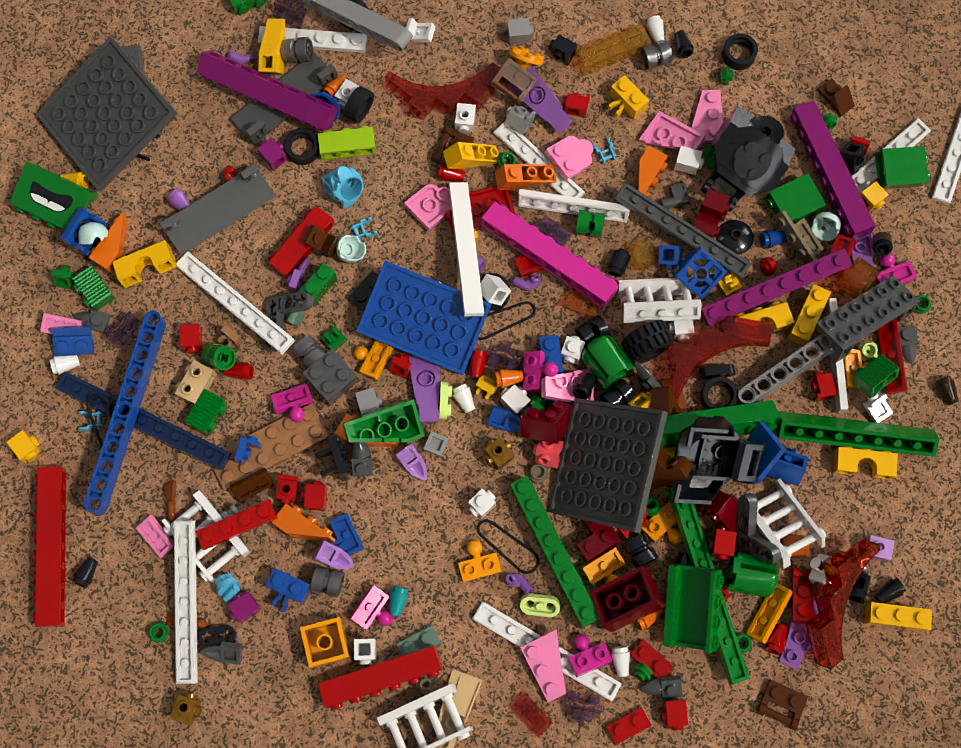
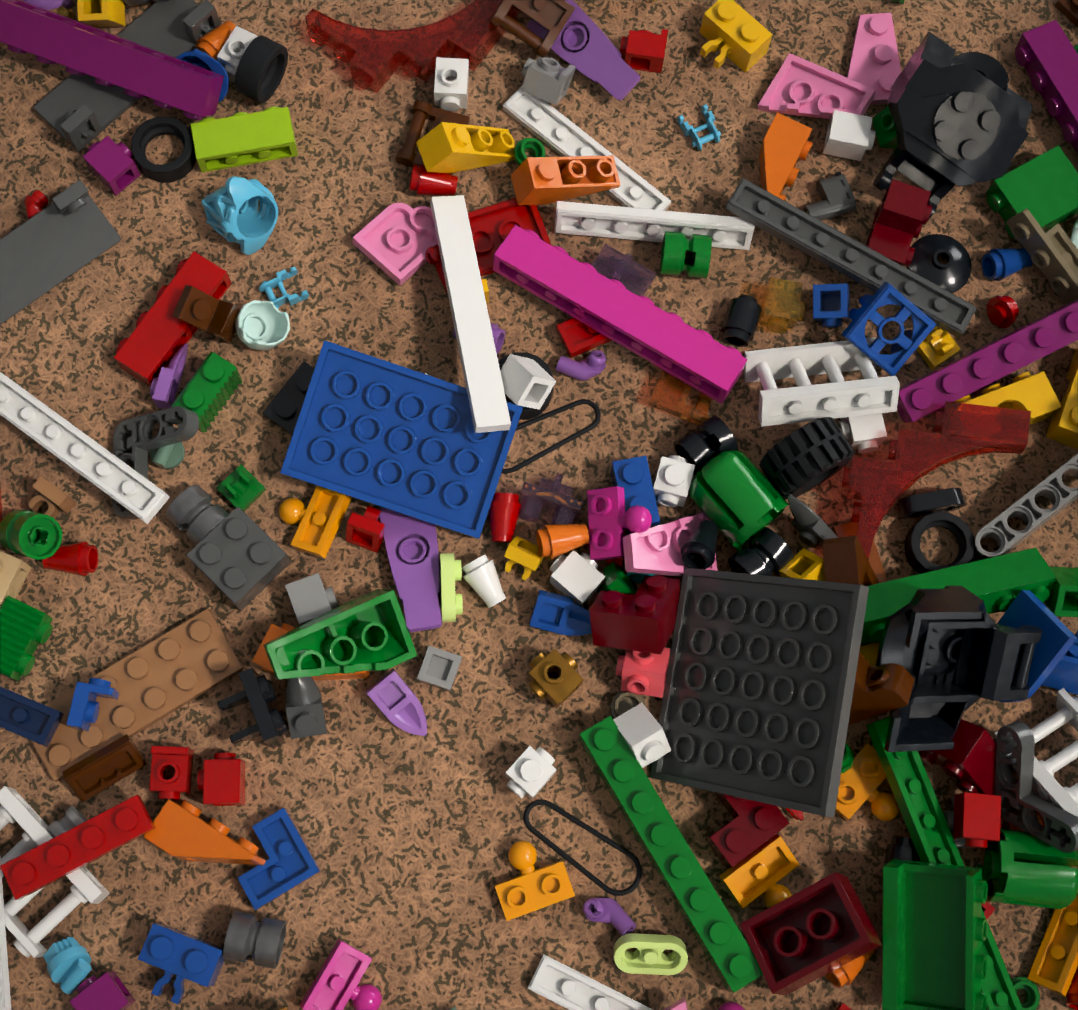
camera: 10 degrees left, 0 degrees up
dark pink plate [271,383,313,422] -> none
medium lavender plate [314,539,354,569] -> none
teal cone [389,586,409,616] -> none
bright pink plate [544,136,594,181] -> none
black wheel [623,532,658,569] -> none
none -> white brick [613,702,671,768]

